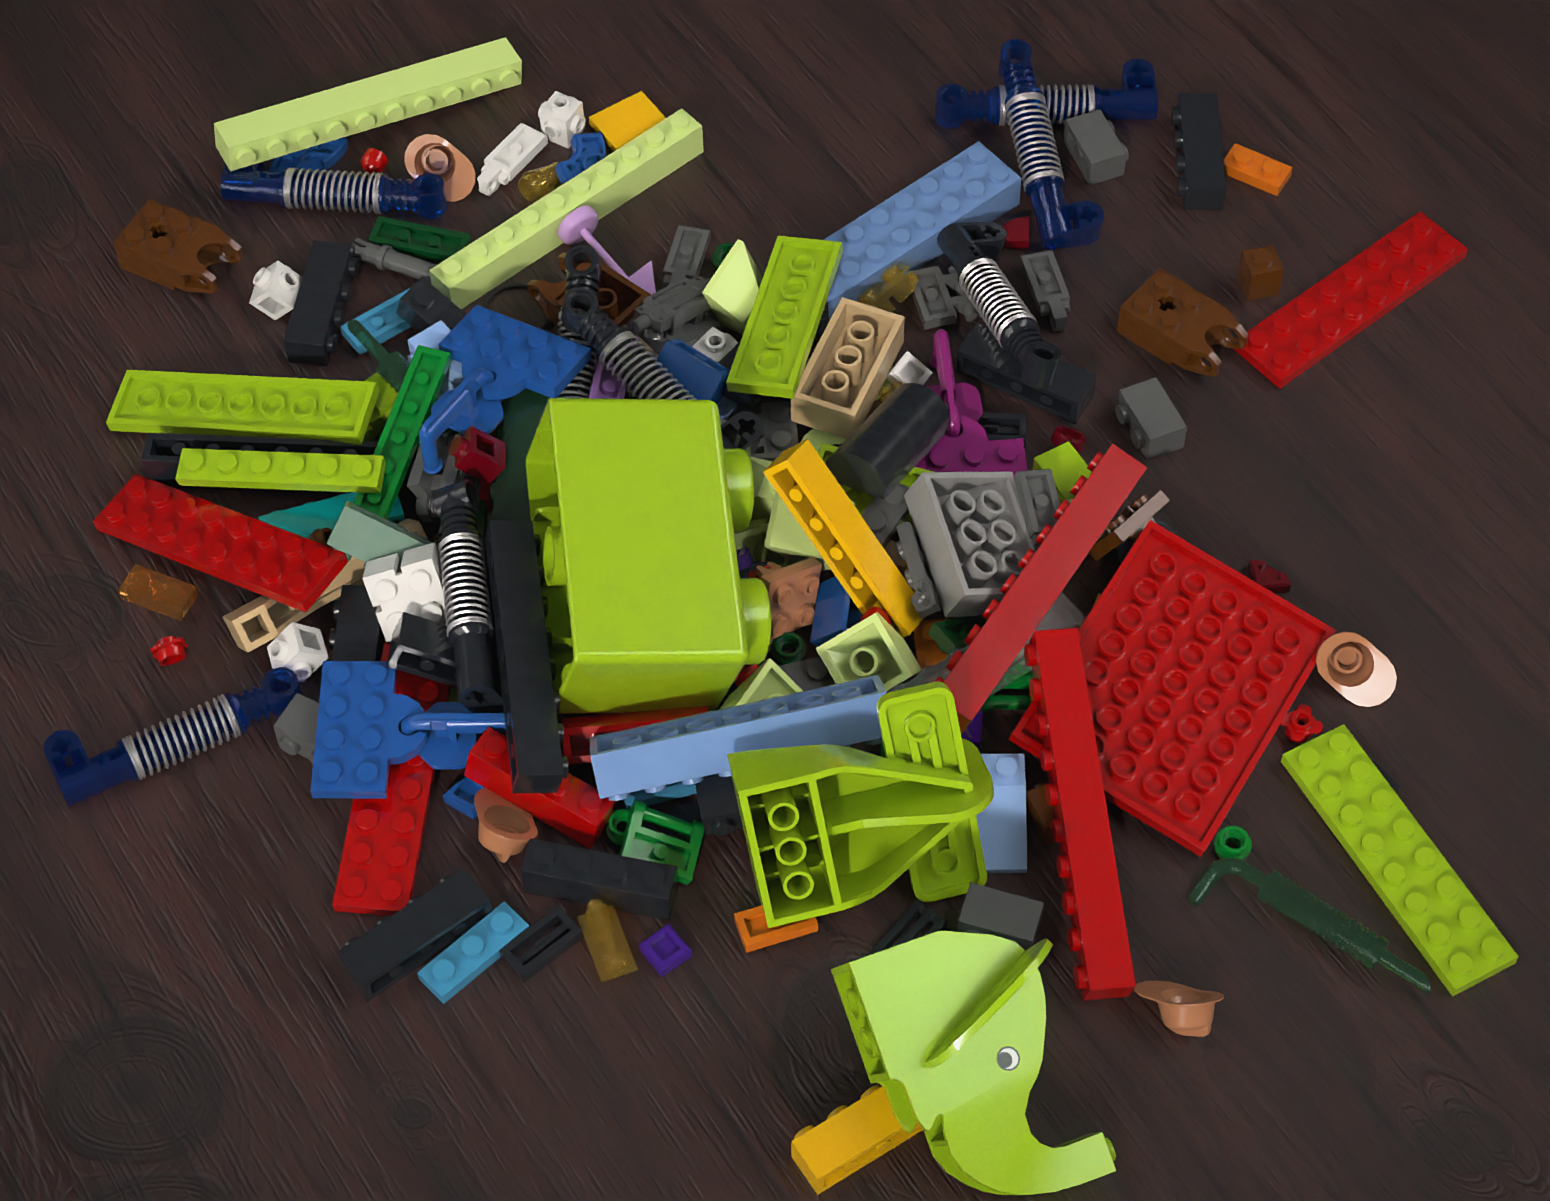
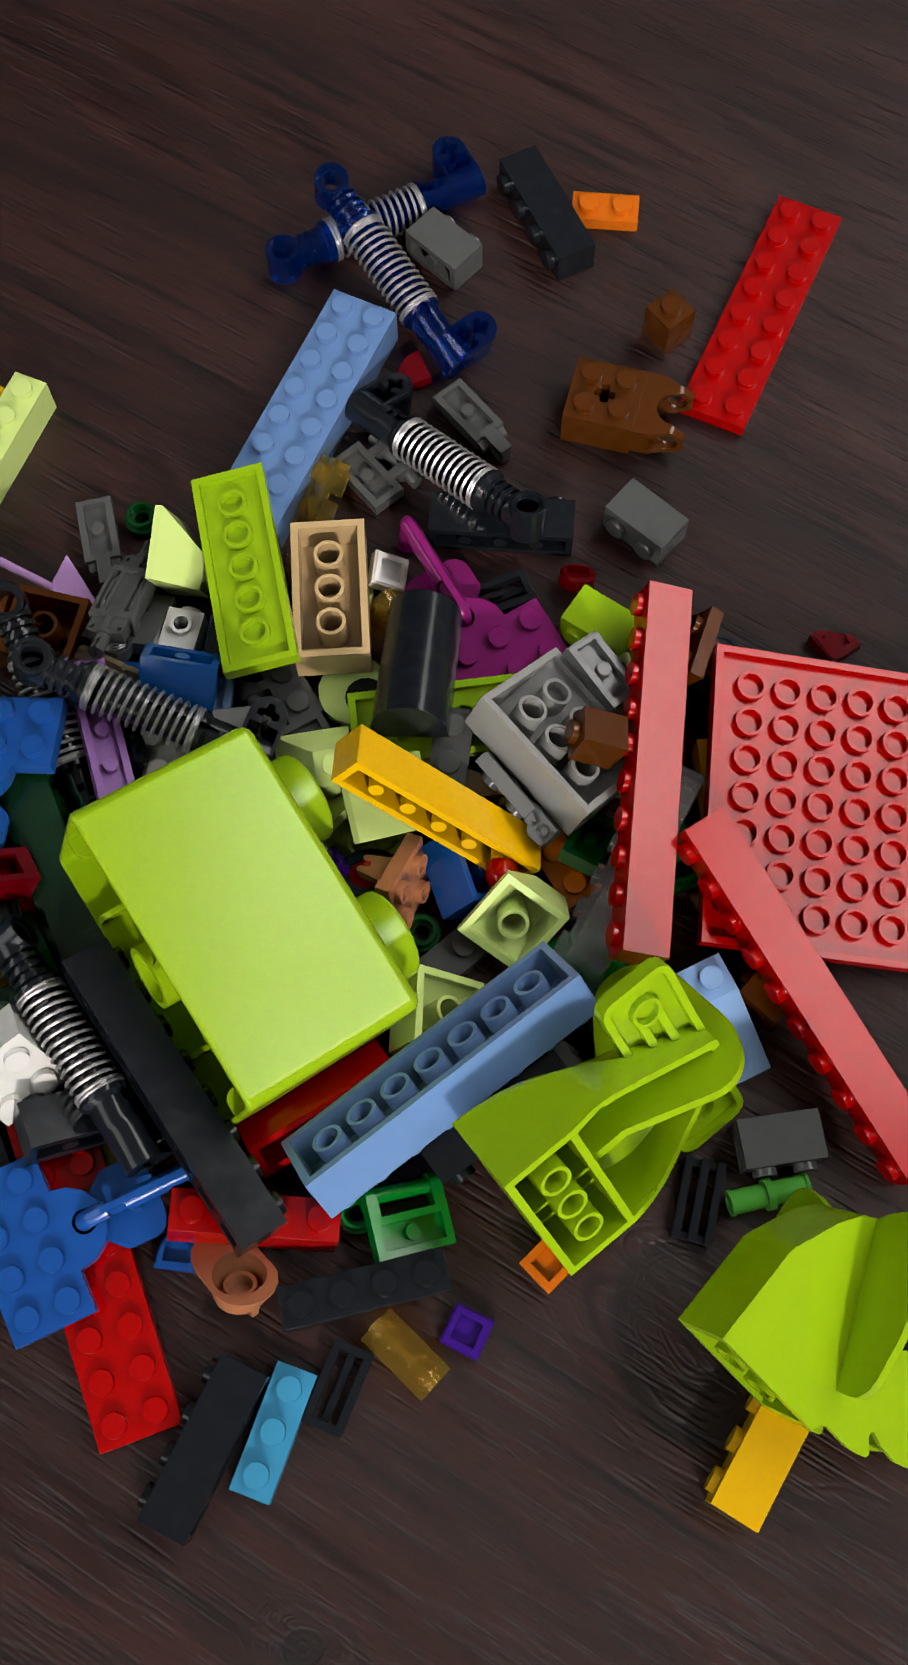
camera: 25 degrees left, 15 degrees up
none -> reddish brown brick [564,706,629,770]

